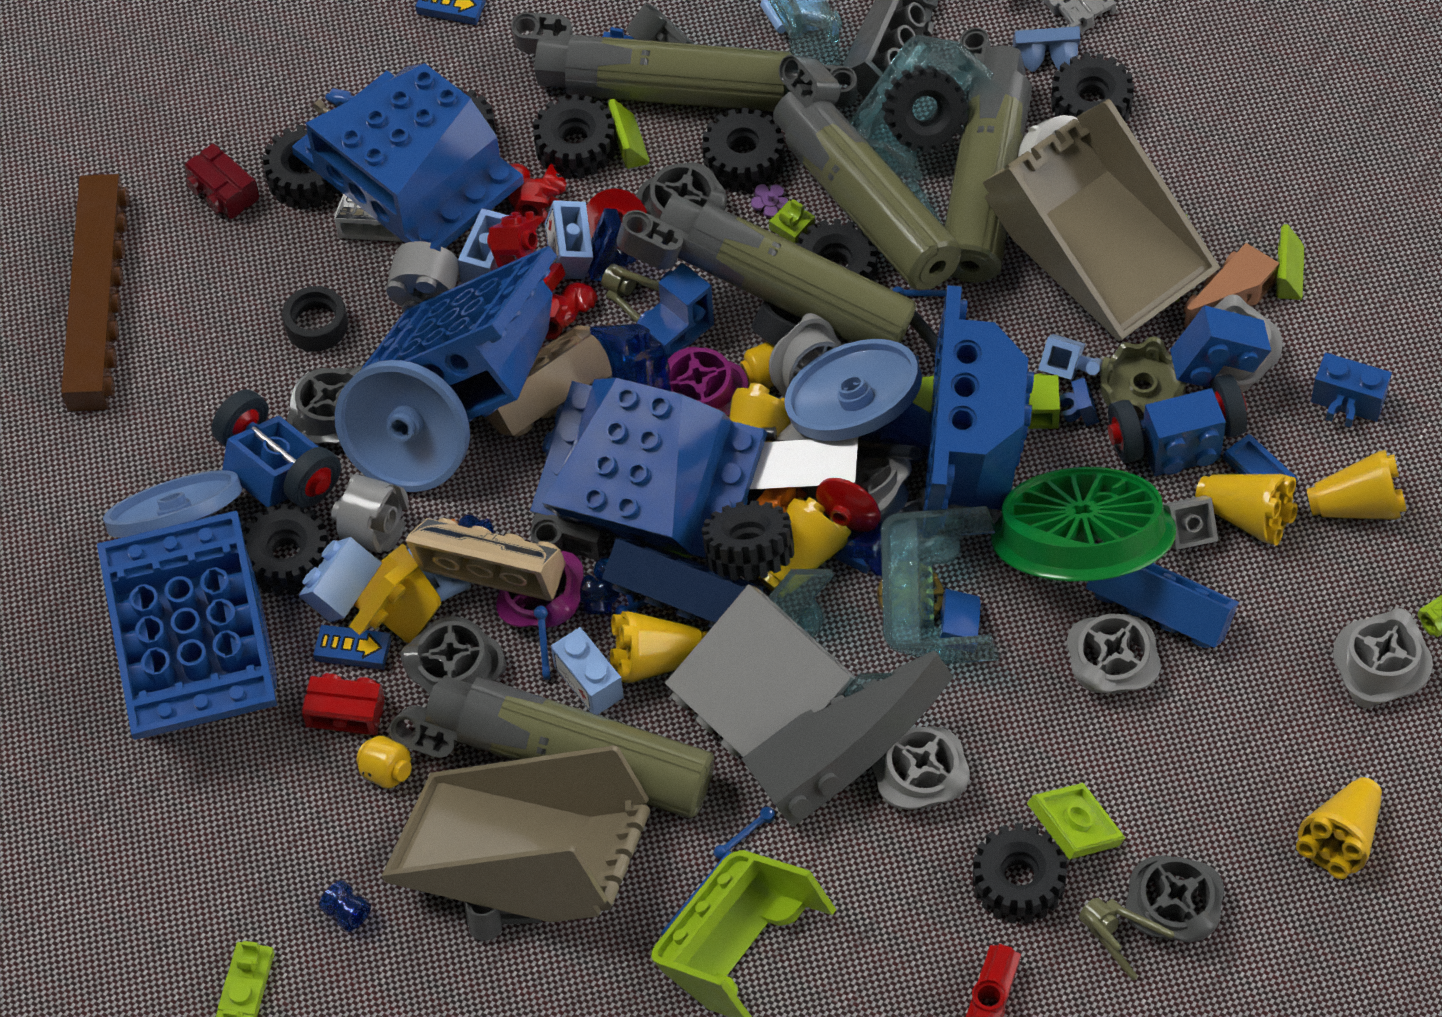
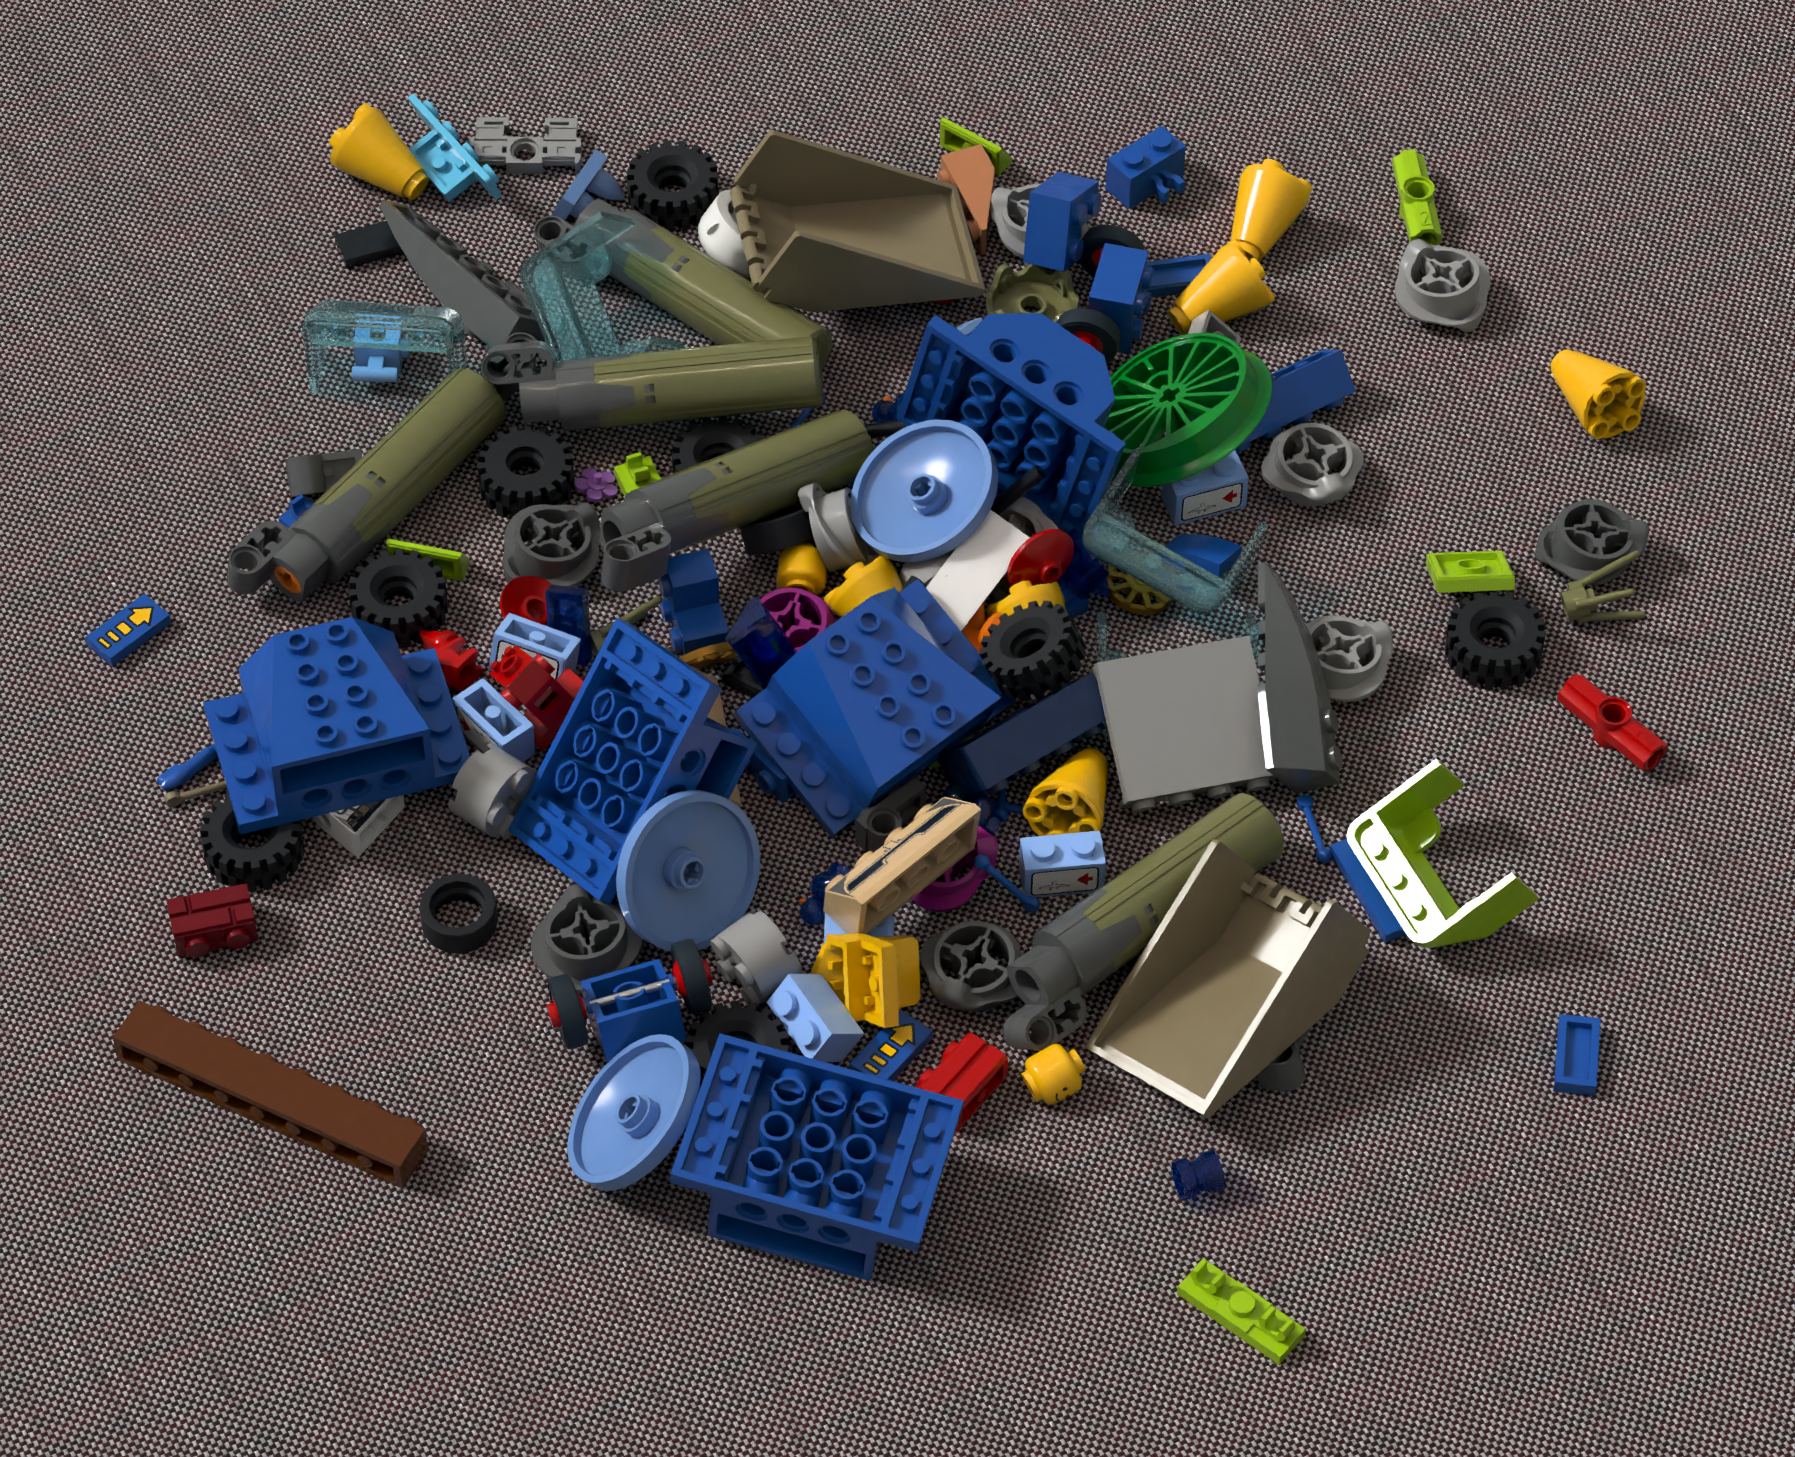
camera: 65 degrees left, 5 degrees down
black tyre [882,65,969,153] -> none
none -> light blue brick [1161,450,1249,525]

